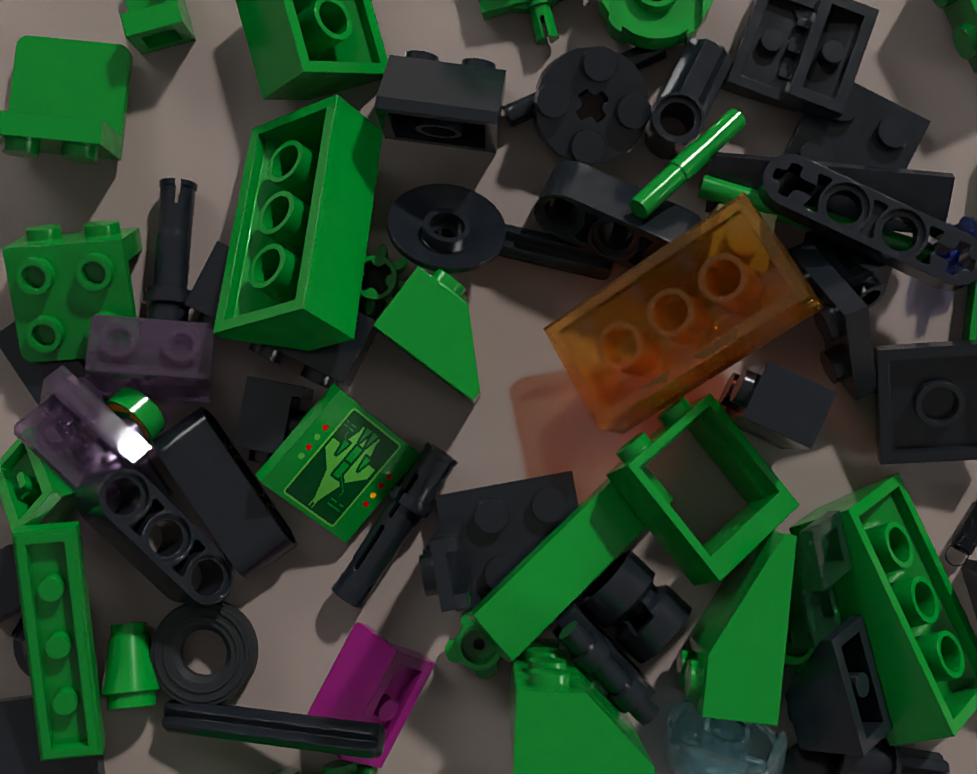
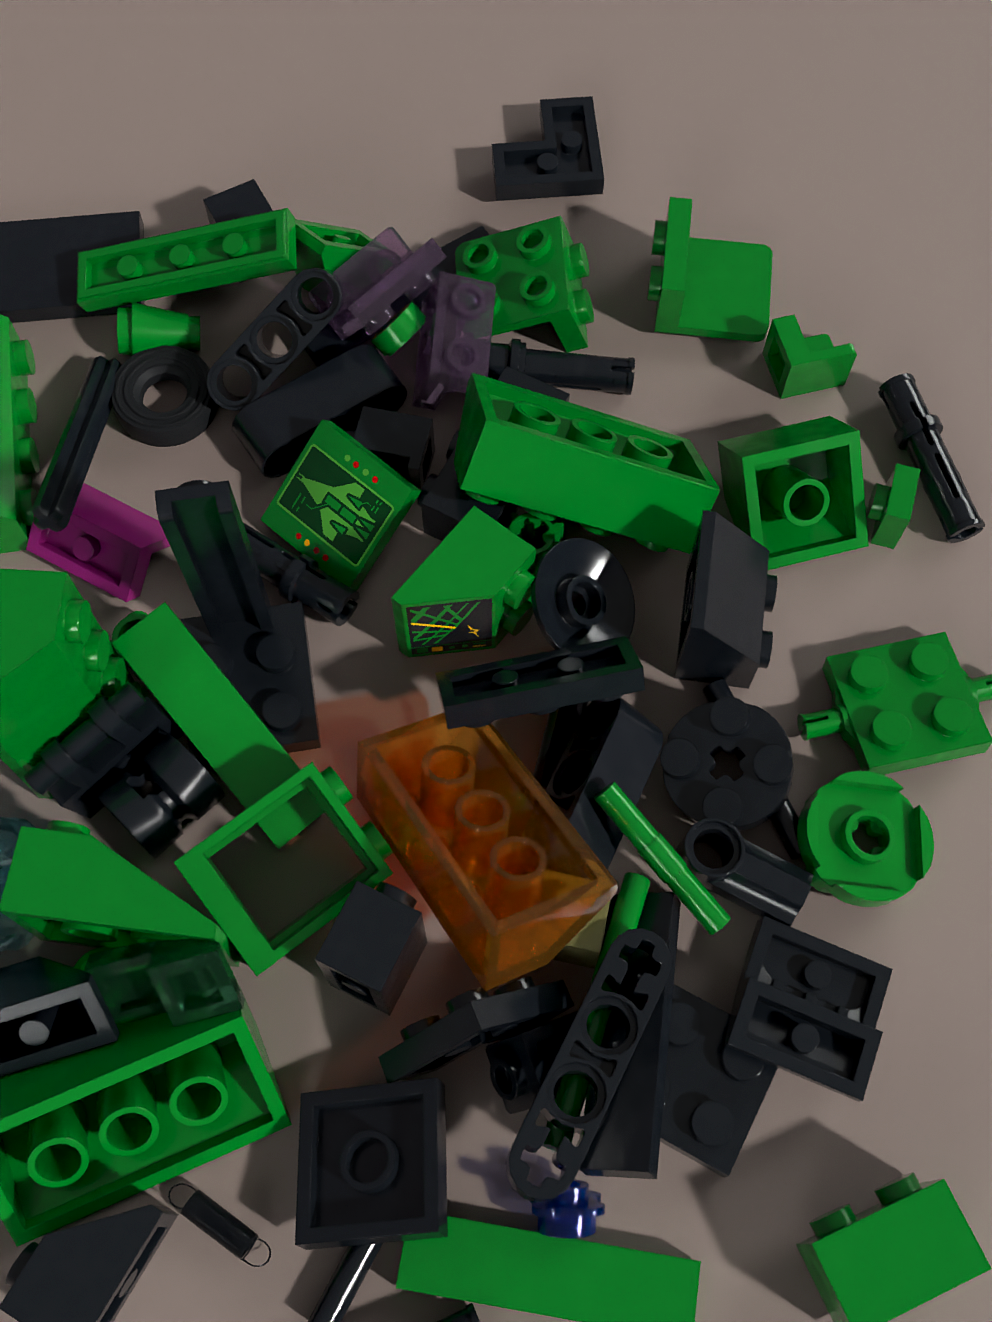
camera: 90 degrees right, 20 degrees down
none -> black plate [435,636,645,730]

